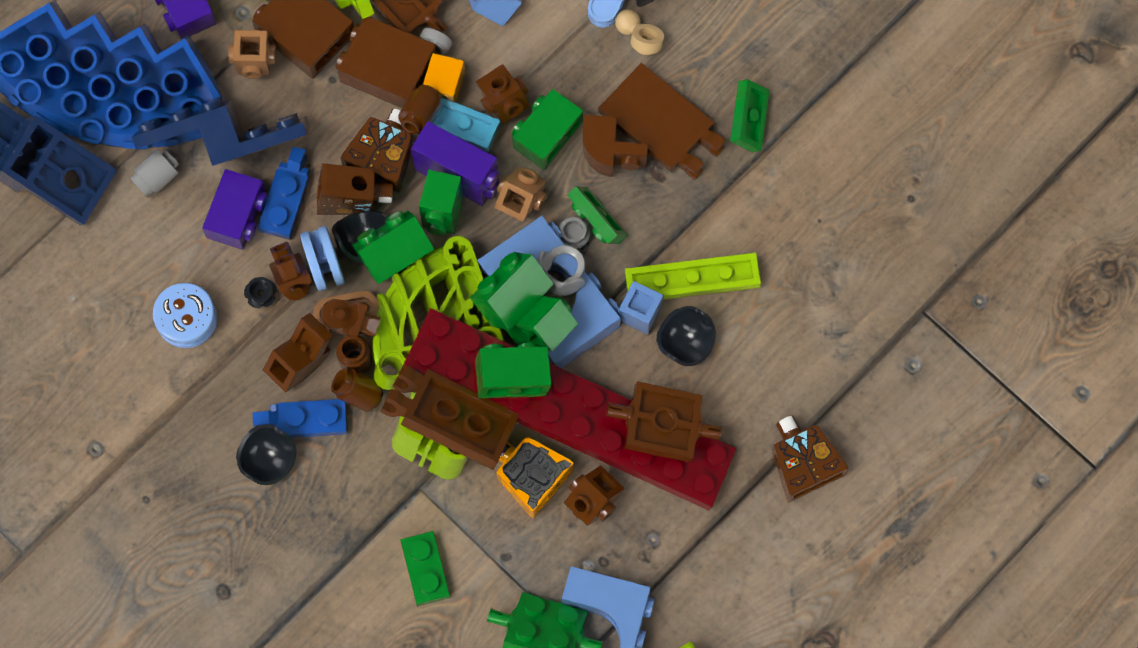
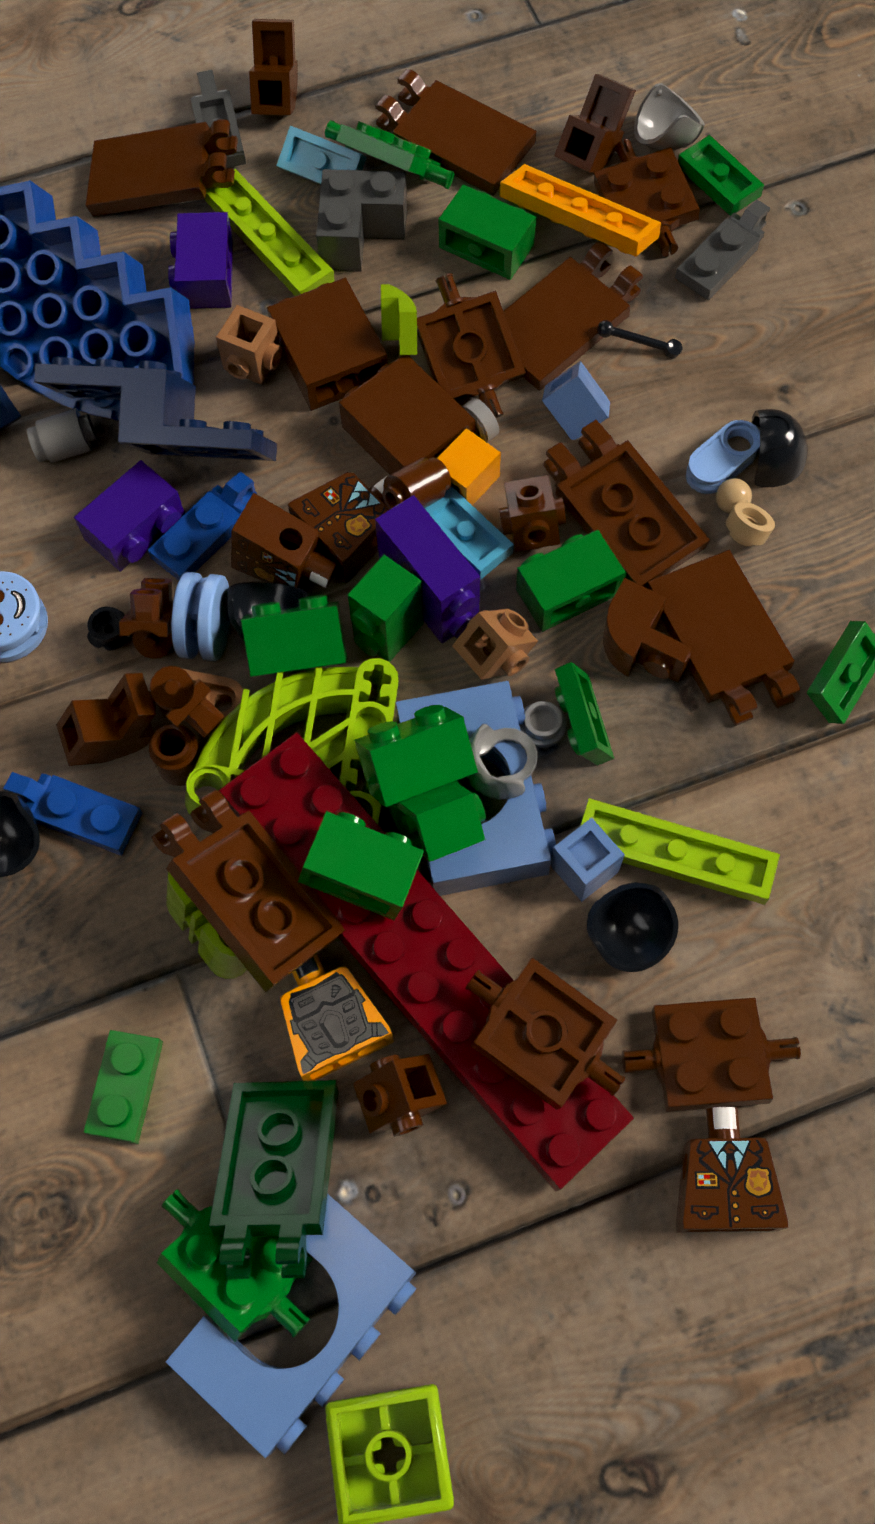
camera: 25 degrees right, 5 degrees down
reddish brown brick [331,368,383,412] -> none
none -> dark green tile [209,1080,339,1279]
none -> reddish brown tile [543,420,710,588]
none -> reddish brown plate [622,998,801,1112]

